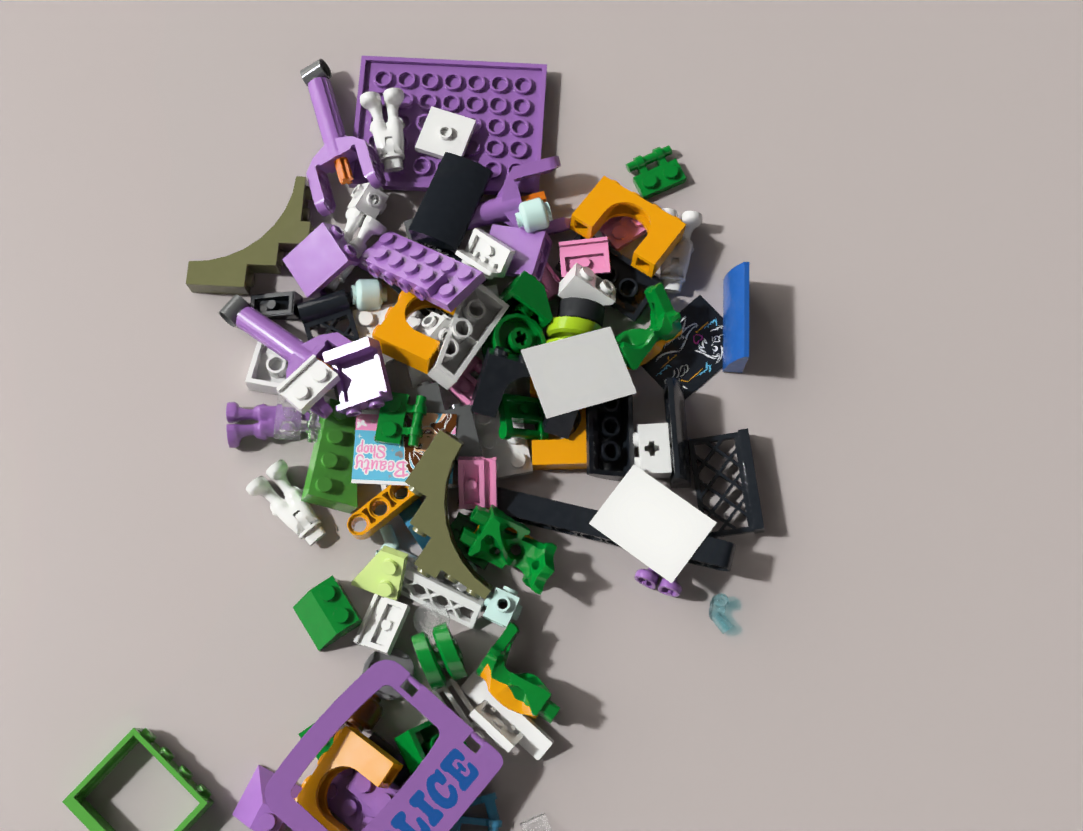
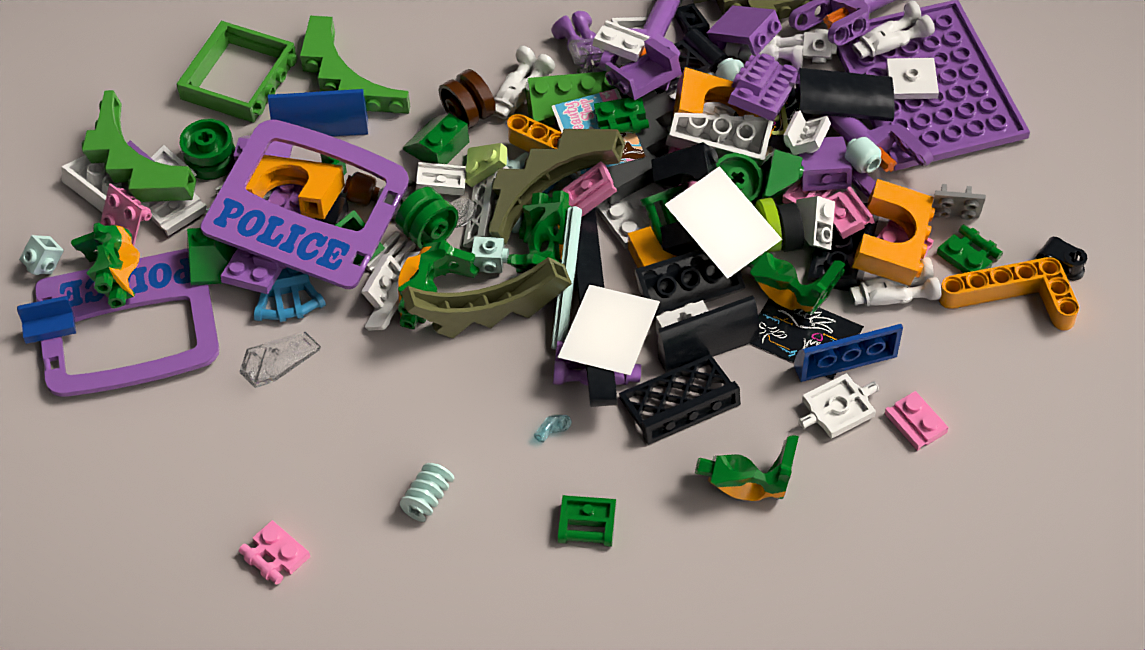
camera: 70 degrees right, 20 degrees down
none -> blue slope [268,89,368,137]
none -> bright green arch [300,15,411,114]
none -> light aqua piece [400,463,455,522]
none -> olive arch [401,257,572,339]
none -> reddish brown wheel [438,69,496,129]
none -> light aqua axle [551,206,582,350]
none -> green plate [558,495,616,547]
none -> green hips [695,435,799,501]
none -> white plate [798,373,879,439]
none -> bright pink plate [885,391,949,451]
none -> light grey plate [932,184,986,220]
none -> light orange beam [939,257,1079,330]
none -> black piece [1036,236,1088,281]

